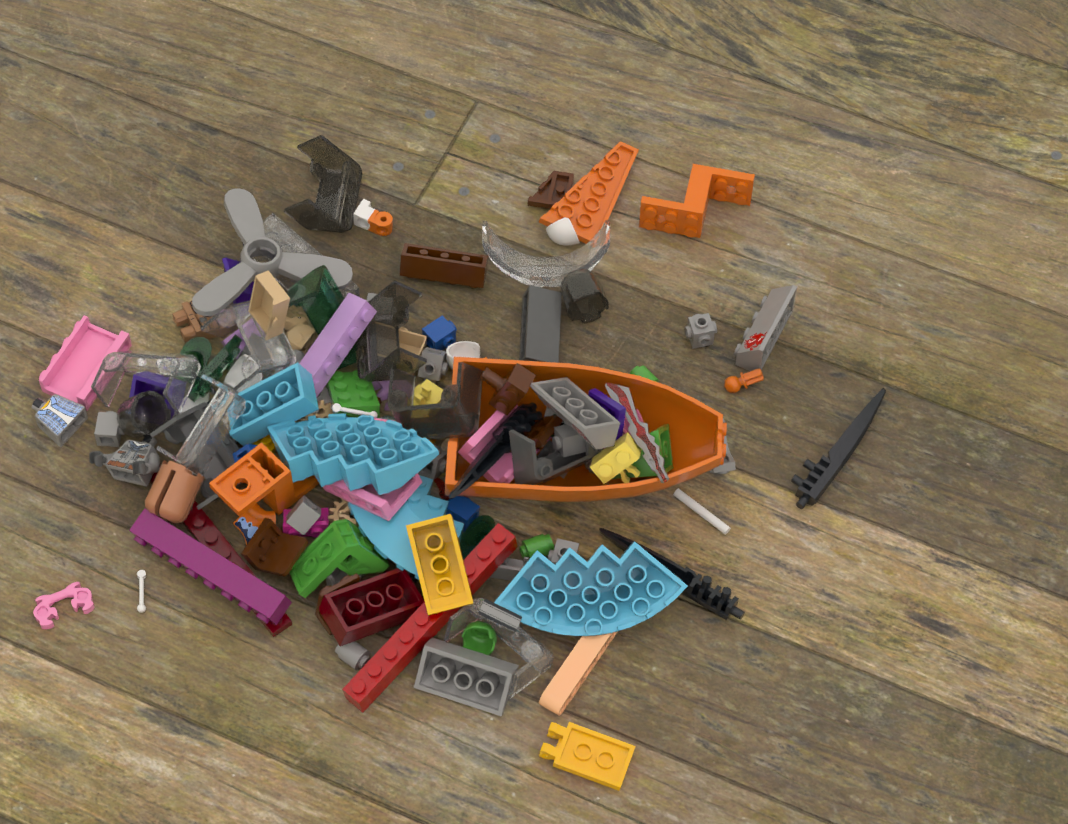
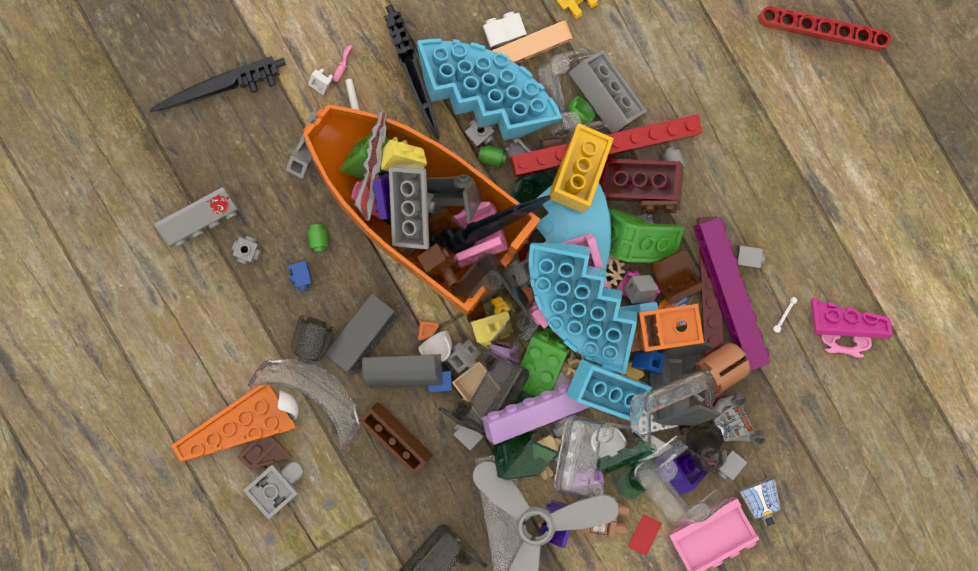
camera: 145 degrees left, 30 degrees up
tan container [248,270,290,340] -> none
white hinge [332,403,378,418] -> none
leg [353,199,393,236] -> none
sticker [478,599,522,632] -> none
orange bracket [639,164,755,238] -> none
orange axle [724,369,764,393] -> none
none -> light grey brick [243,461,304,520]
none -> blue brick [287,261,313,291]
none -> white tile [308,69,333,95]
none -> bright pink piece [332,45,353,82]
none -> dark grey brick [362,354,443,388]
none -> white brick [483,11,527,49]
none -> reddish brown tile [541,137,562,149]
none -> medium azure tile [619,302,658,312]
none -> red sticker [627,514,662,556]
none -> light grey brick [736,246,765,269]
none -> dark pink wing [811,298,893,338]

